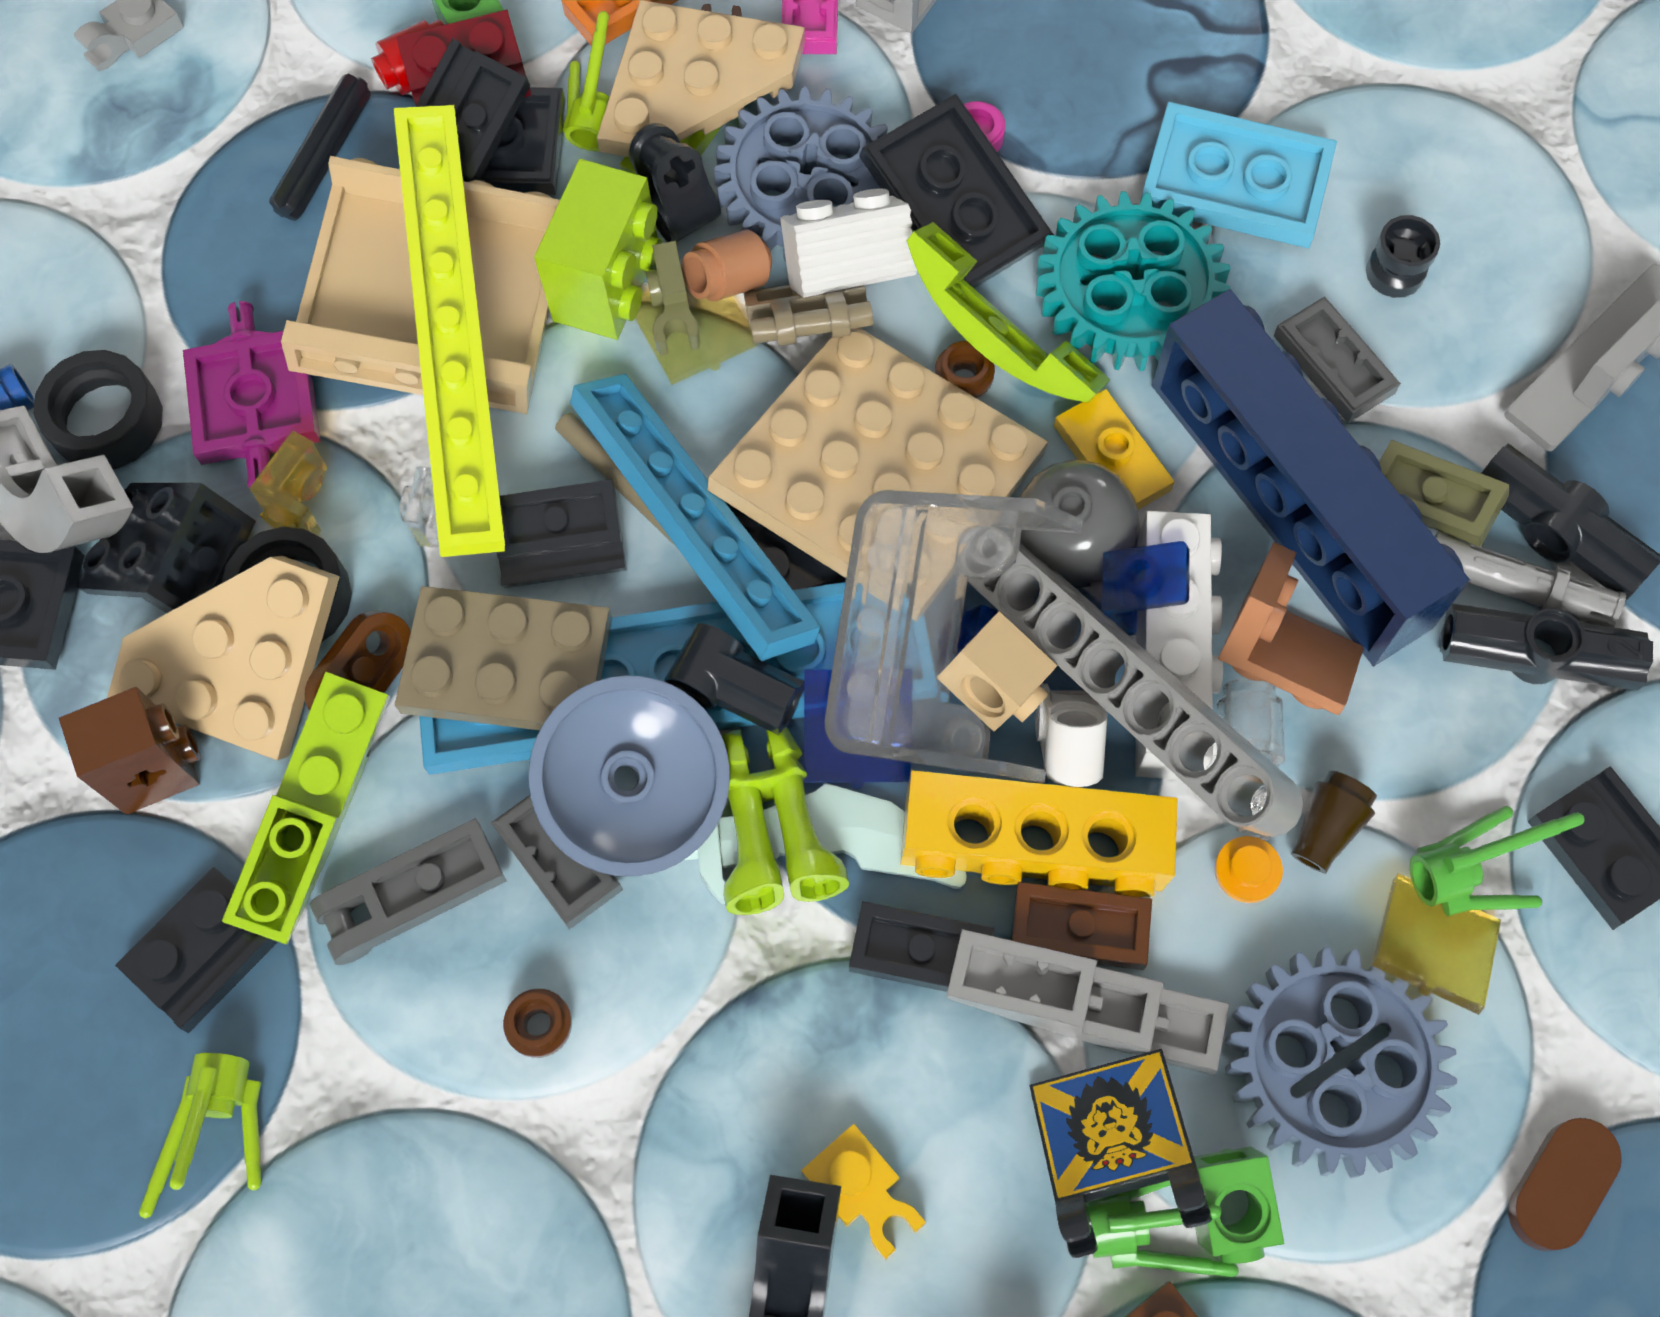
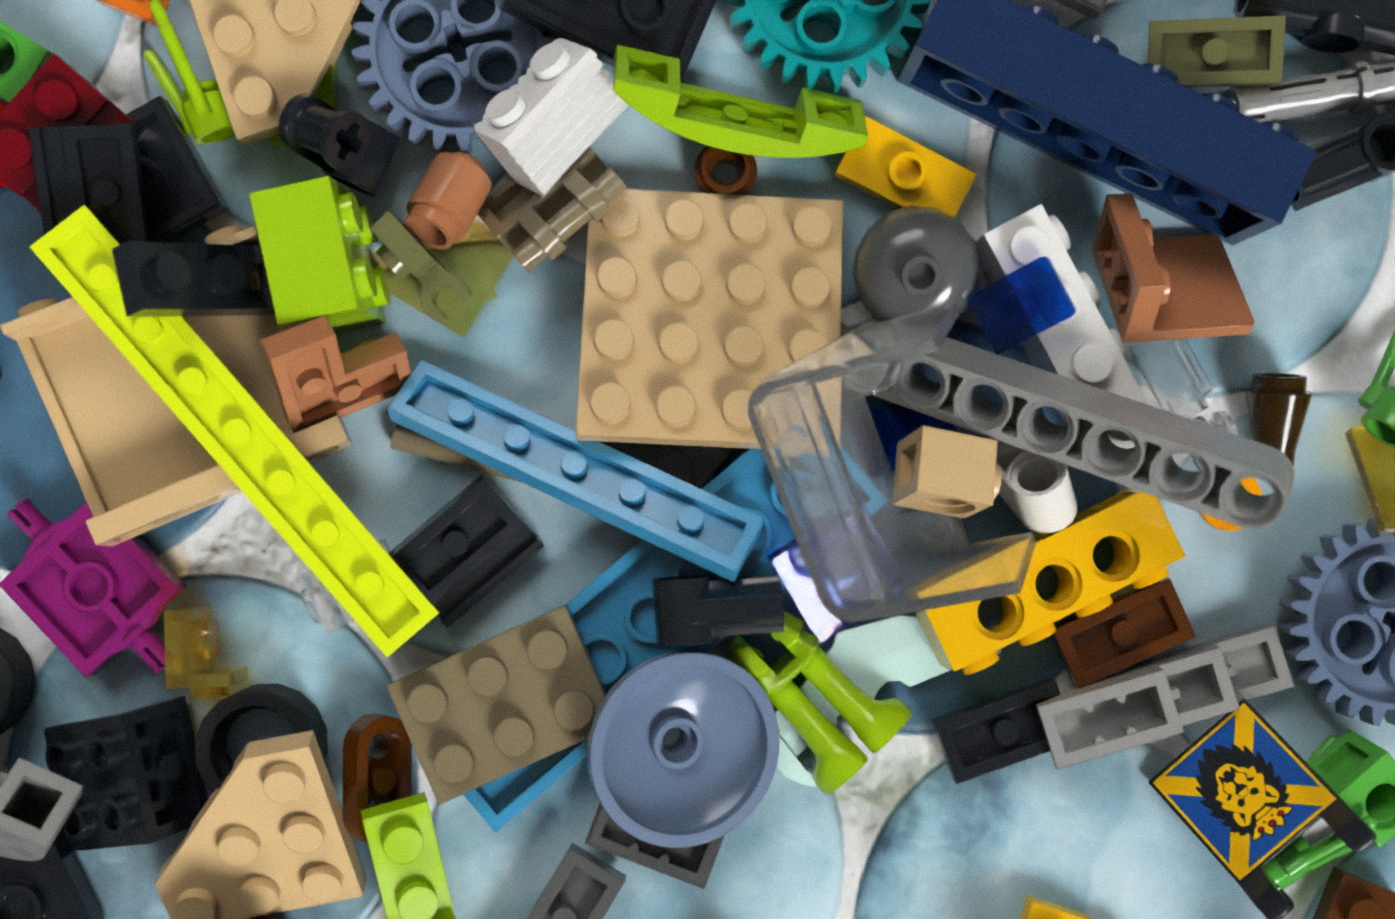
camera: 30 degrees left, 20 degrees up
none -> black plate [112,241,275,317]
none -> nougat plate [260,315,411,434]

